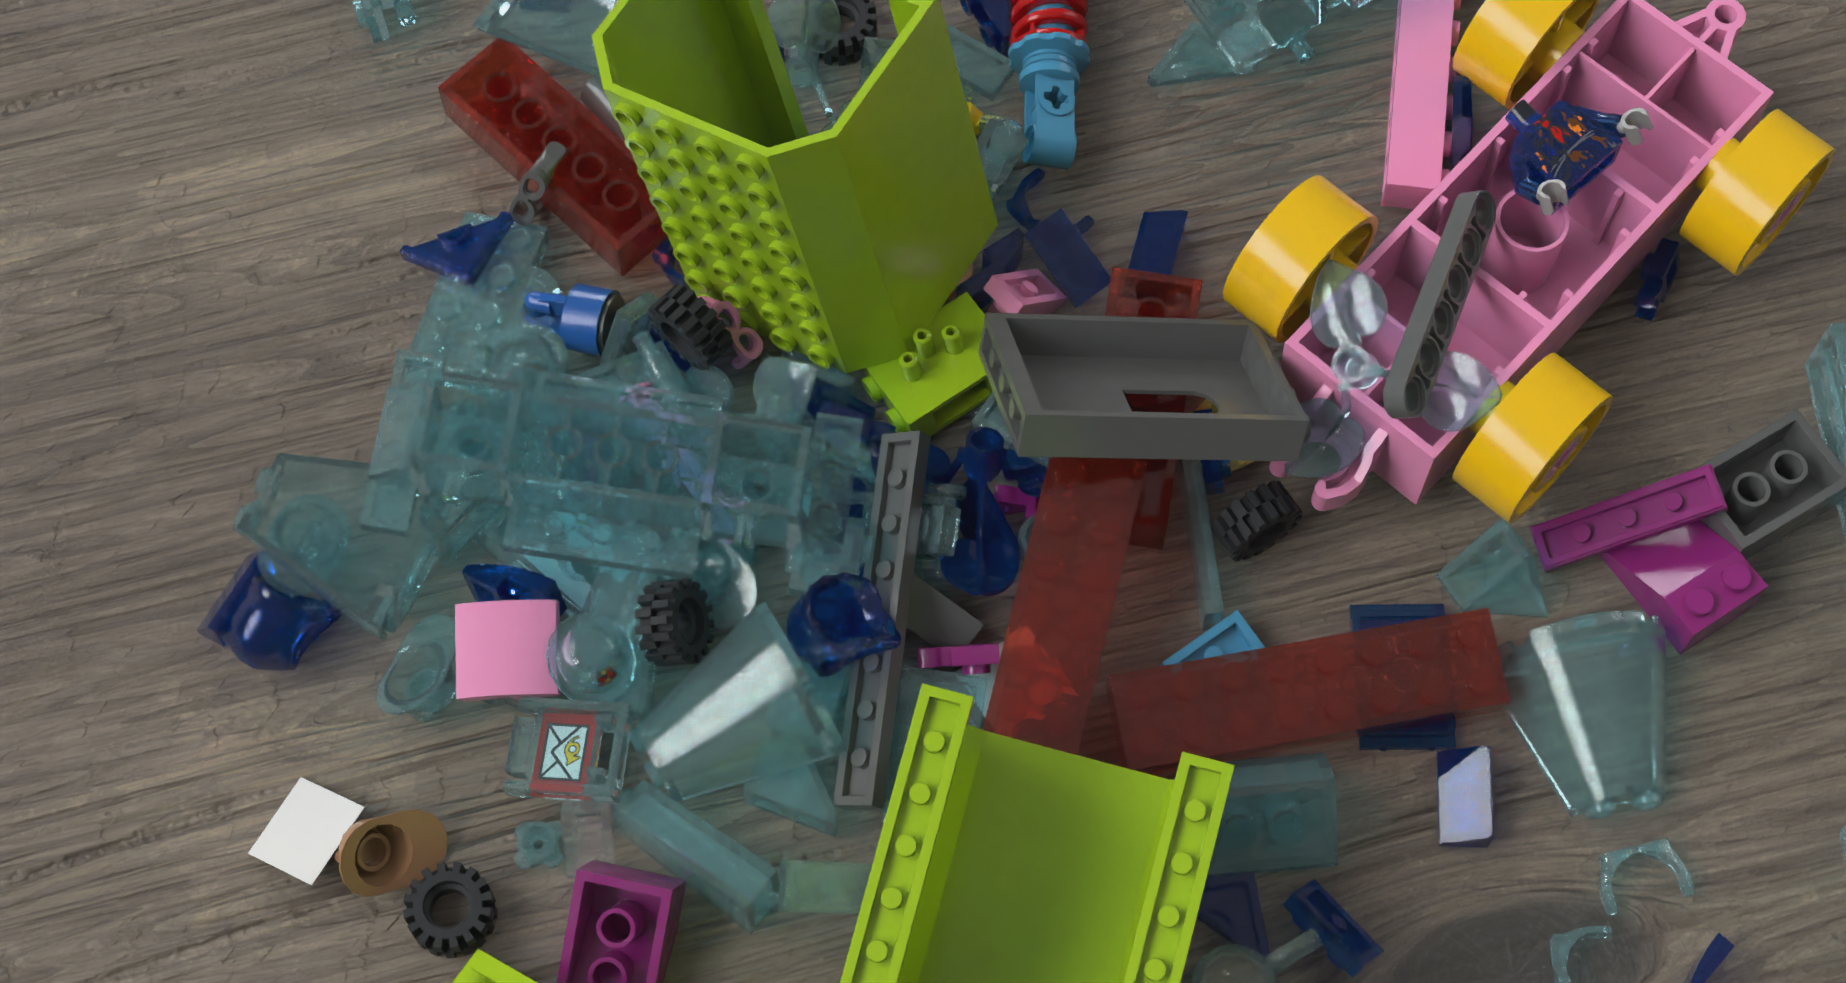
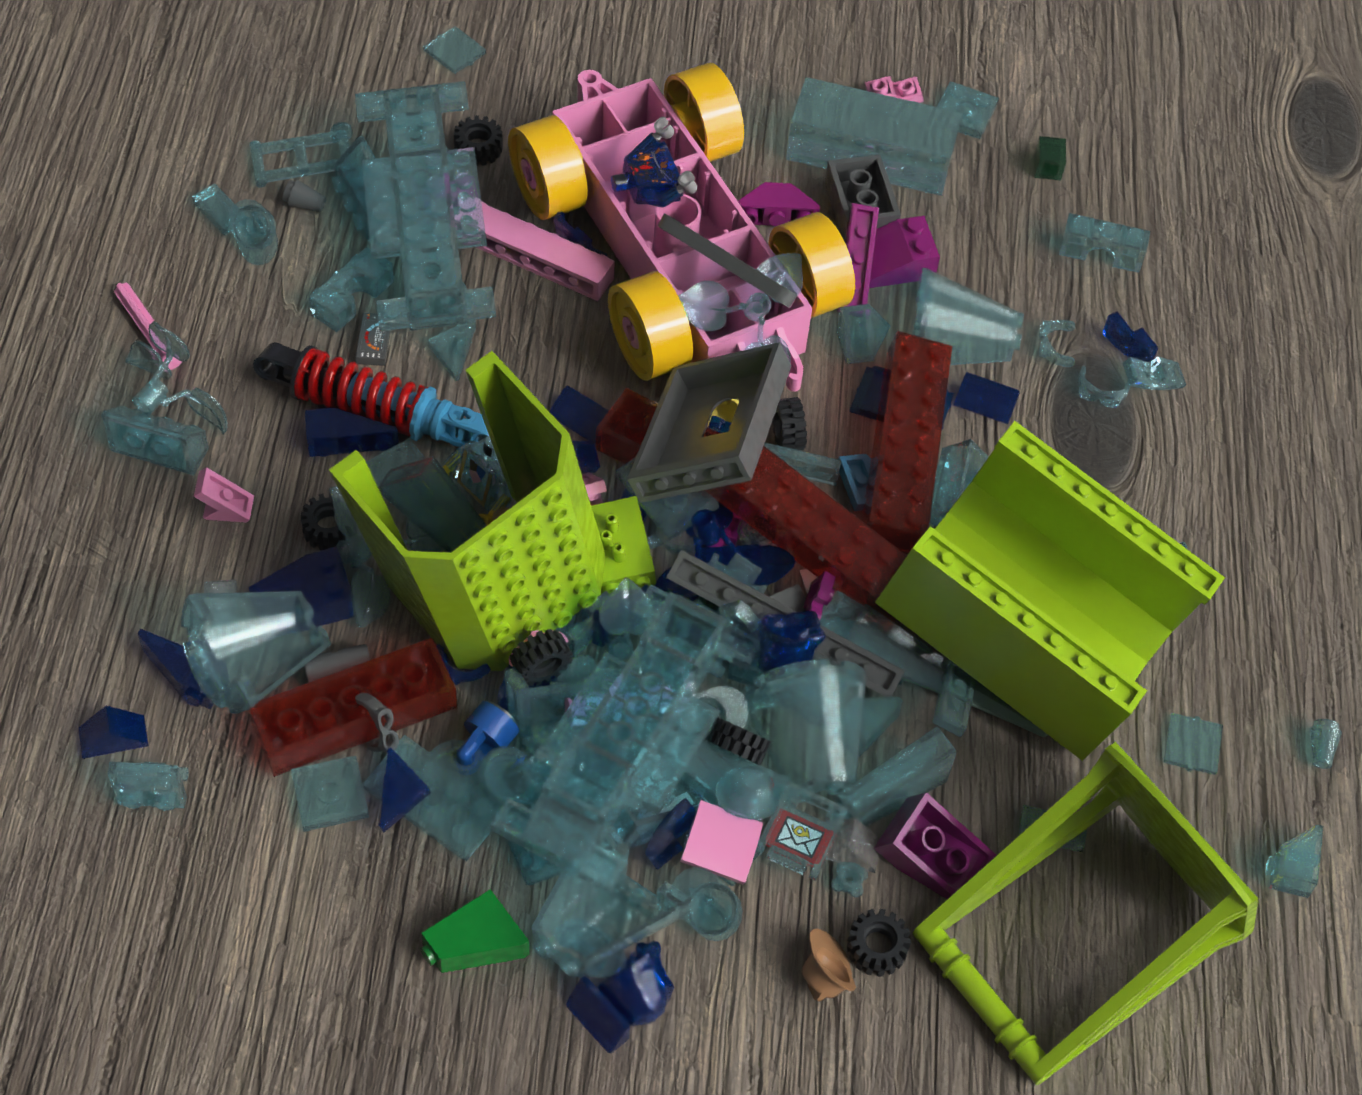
camera: 75 degrees left, 10 degrees down
white sticker [248,777,365,885] -> none
none -> clear light blue tile [291,755,369,832]
none -> green slope [420,889,529,973]
none -> magenta slope [738,182,820,226]

